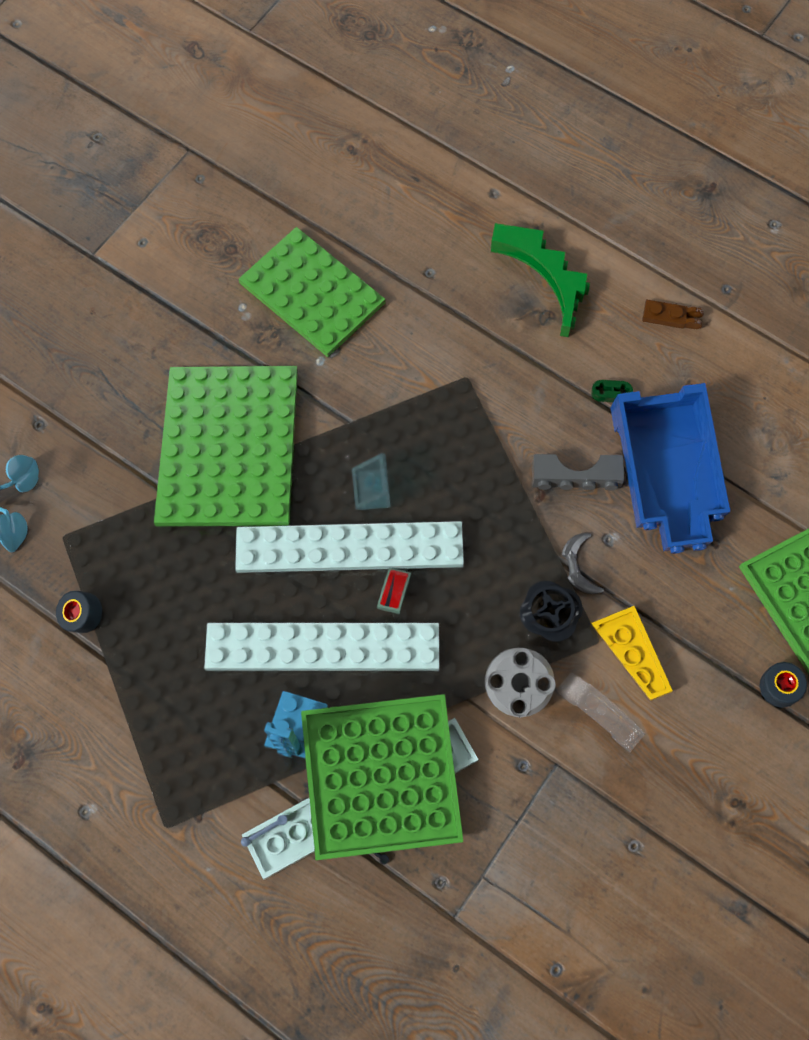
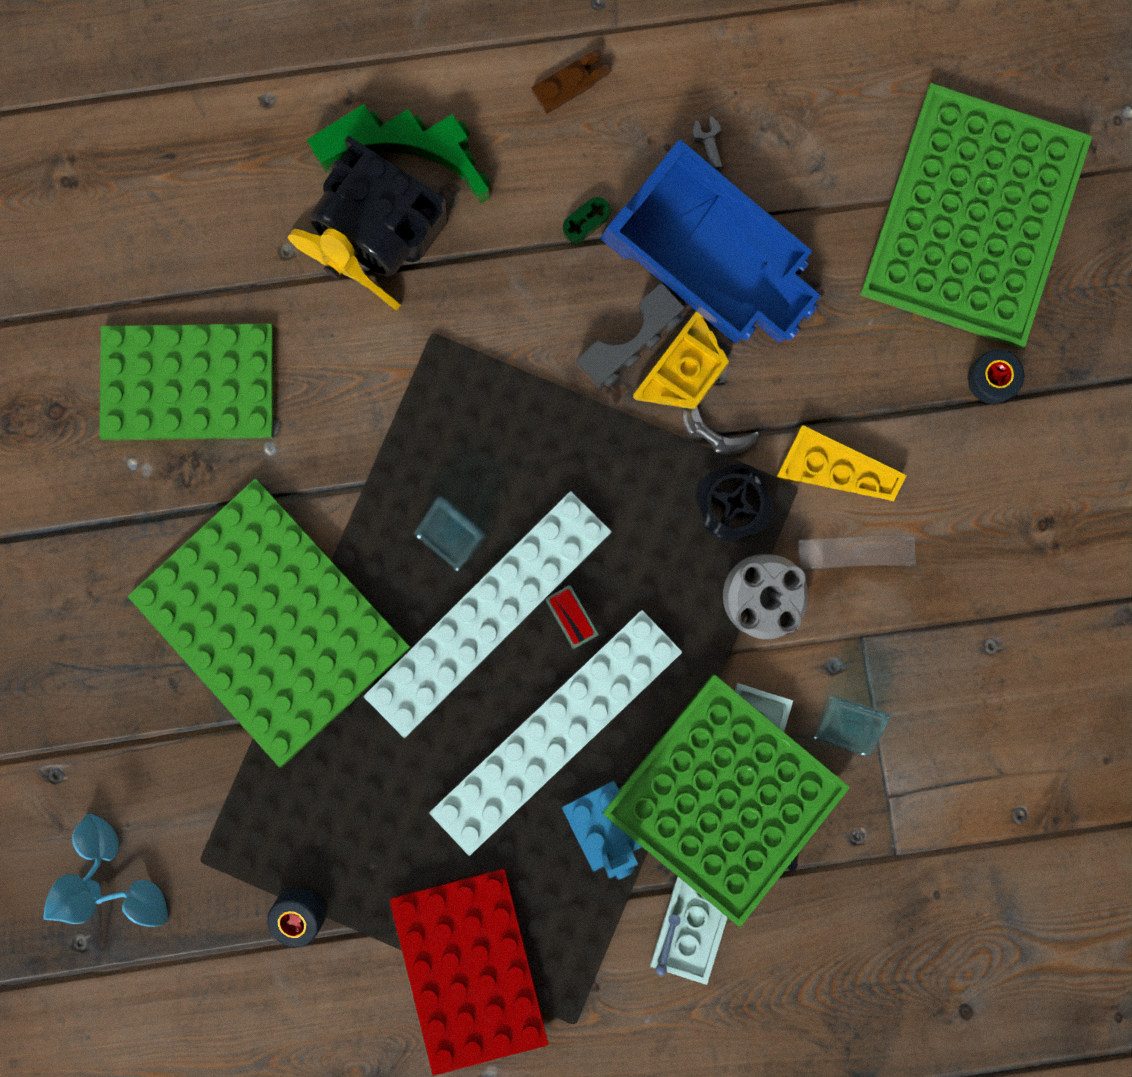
camera: 45 degrees left, 15 degrees up
none -> black brick [288,135,447,311]
none -> red plate [389,868,549,1076]
none -> yellow wing [633,311,729,409]
none -> light grey bar [692,116,723,170]
none -> clear light blue slope [814,696,890,757]

